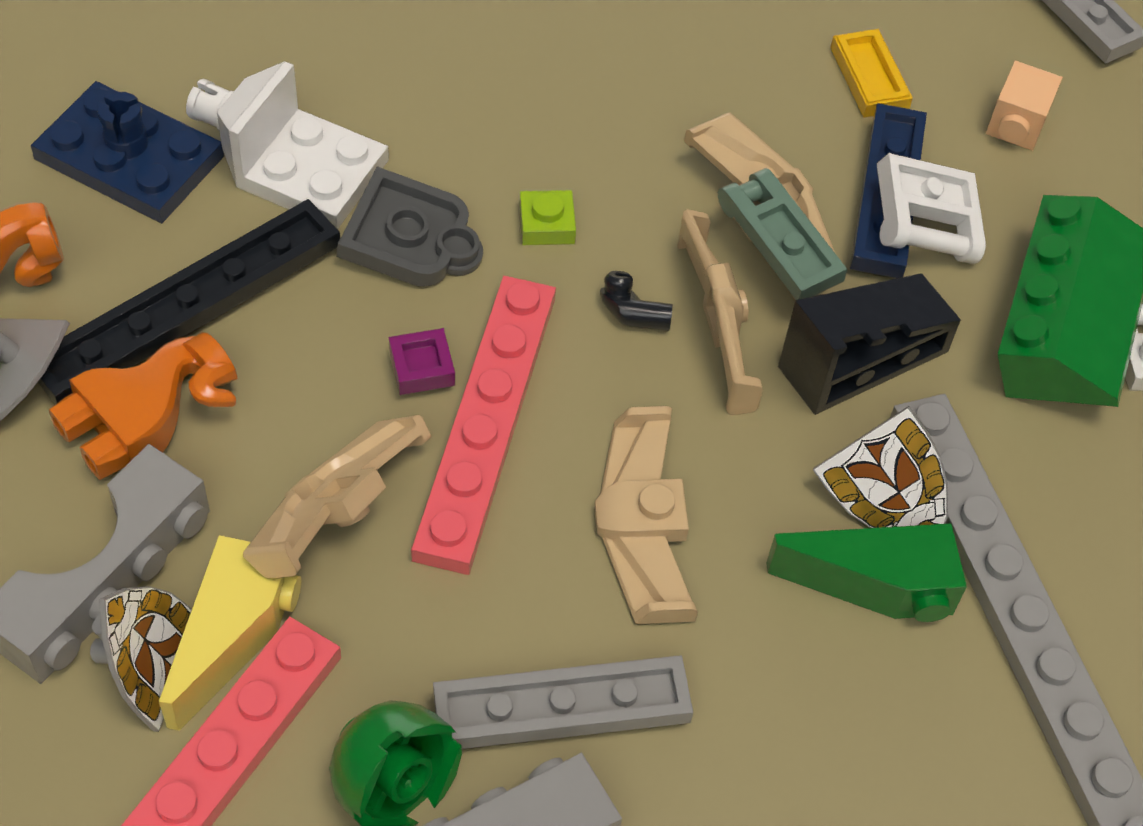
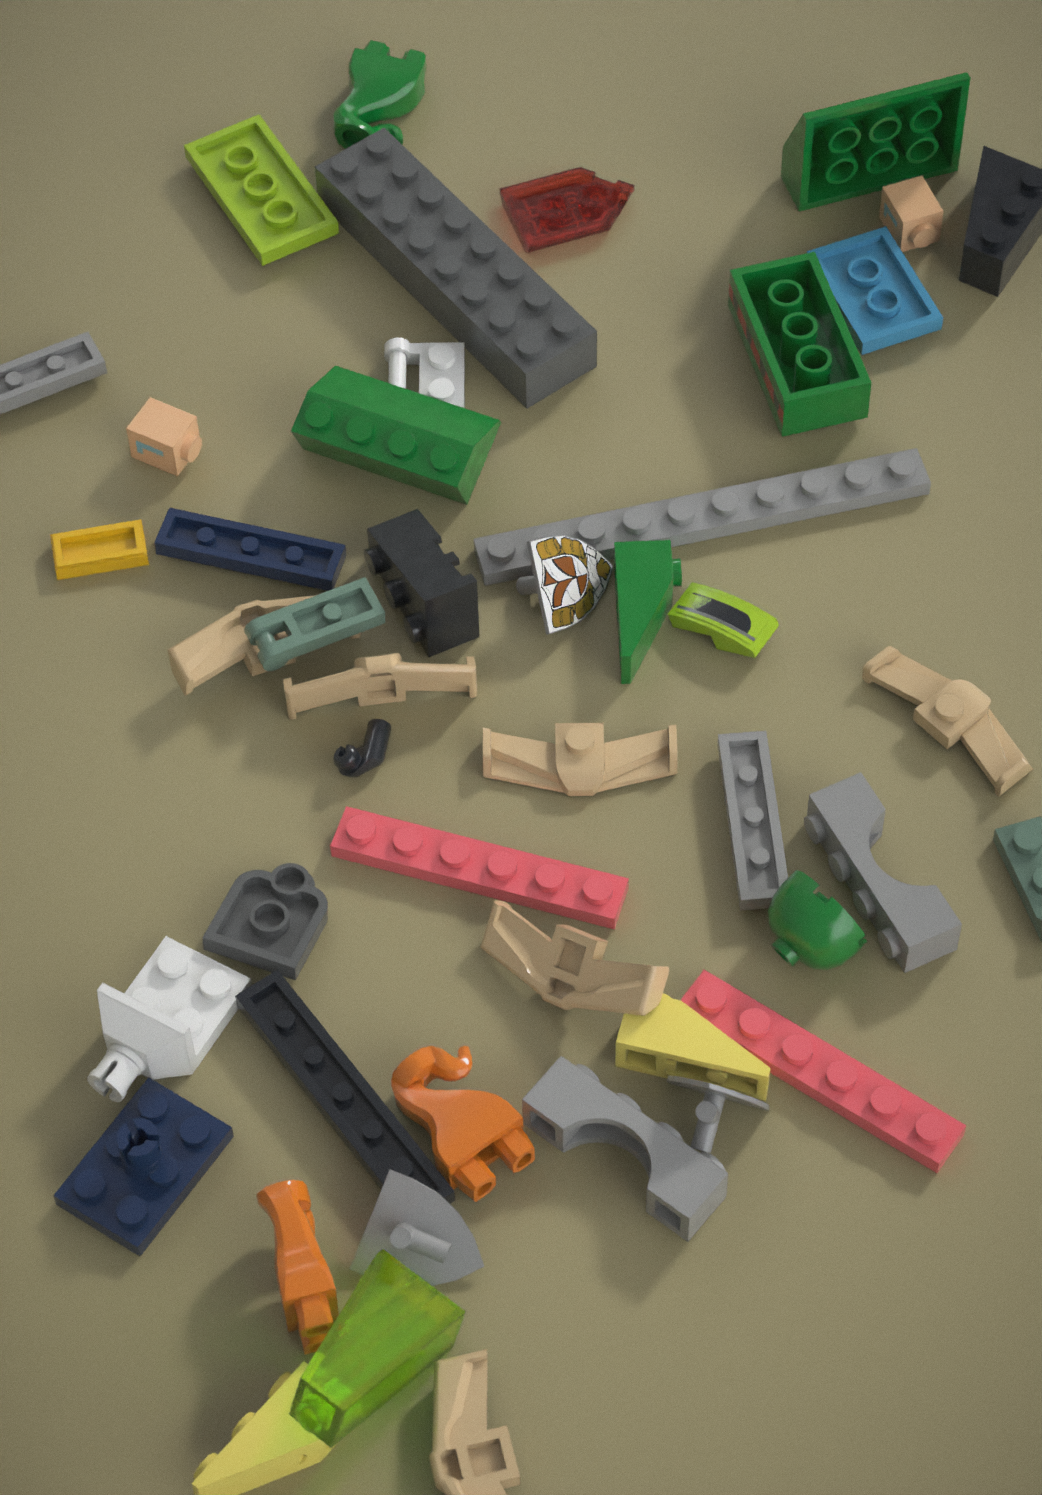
camera: 80 degrees left, 0 degrees up
magenta plate [388,328,455,395] -> none
lime plate [519,190,576,245] -> none
white plate [877,153,986,264] -> none
none -> lime slope [668,582,779,658]

